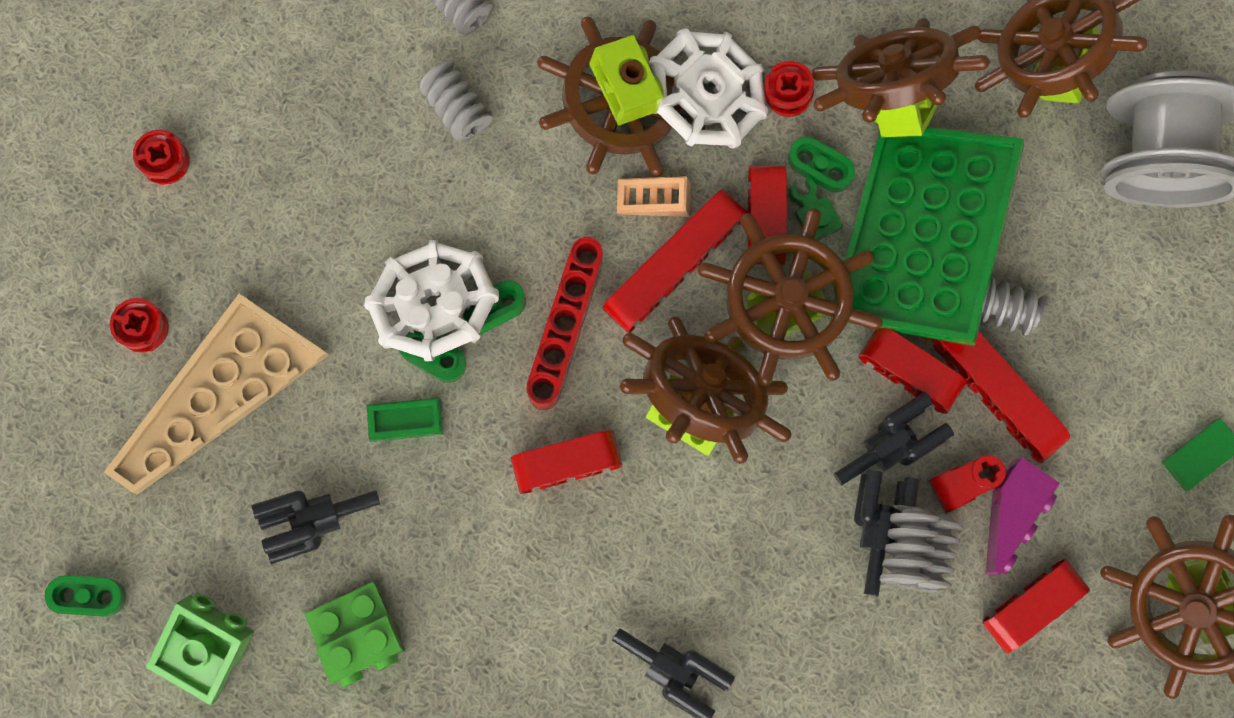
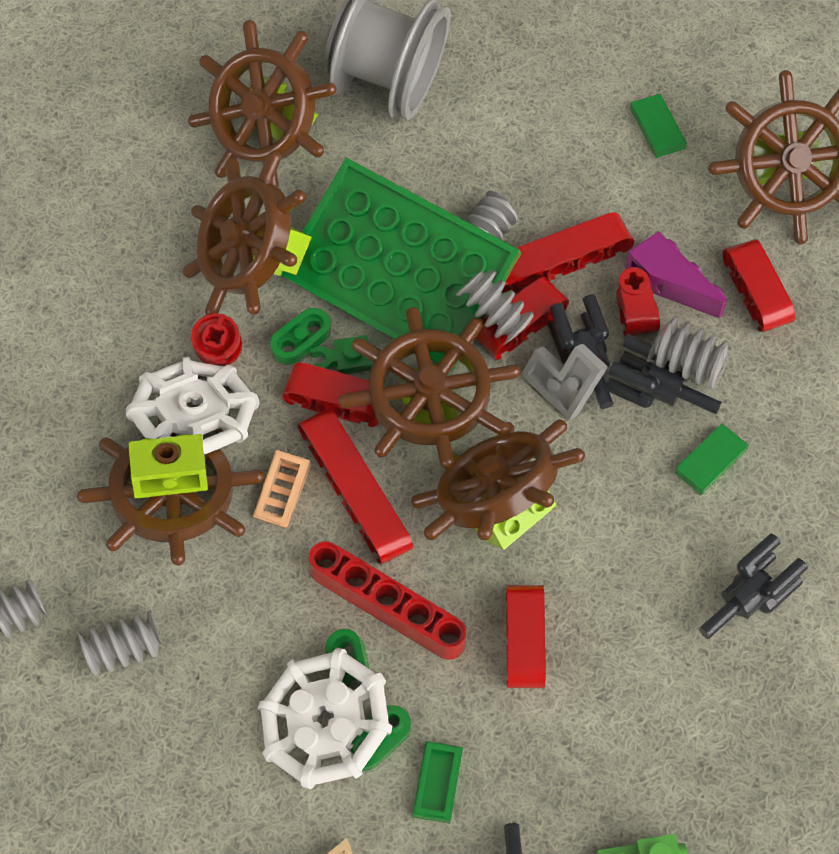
camera: 70 degrees left, 15 degrees down
none -> light grey piece [456,269,534,346]
none -> light grey plate [521,344,608,420]
none -> green tile [674,423,749,495]

